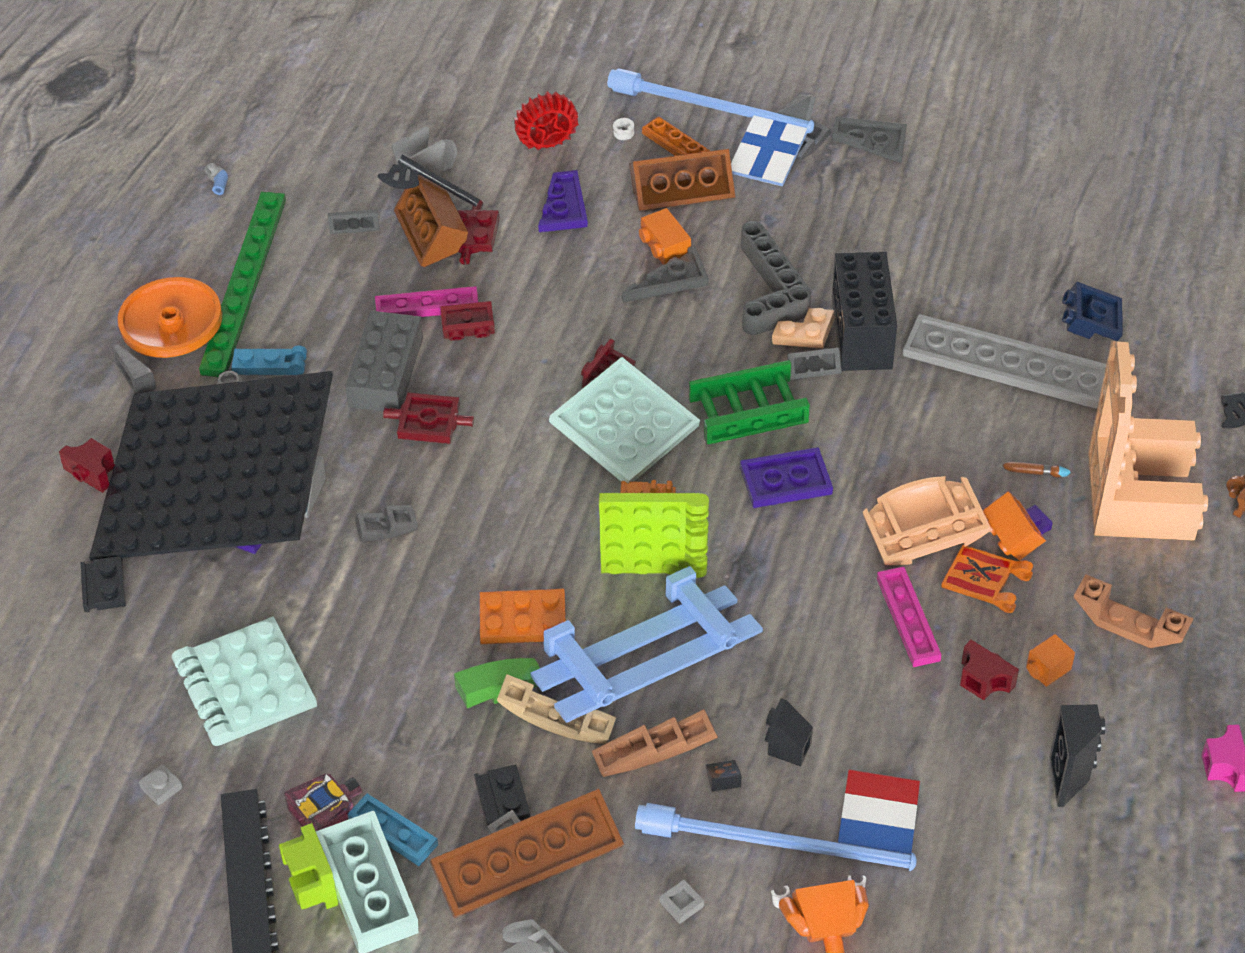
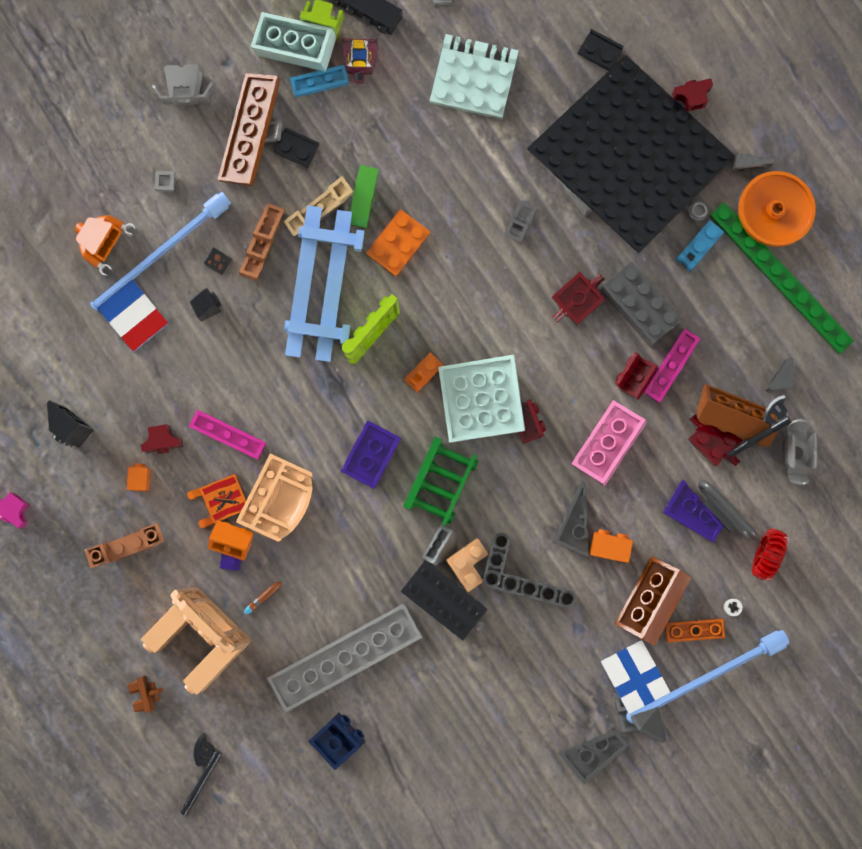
camera: 135 degrees right, 35 degrees up
none -> bright pink slope [571,400,647,486]
none -> dark grey bar [698,481,758,540]

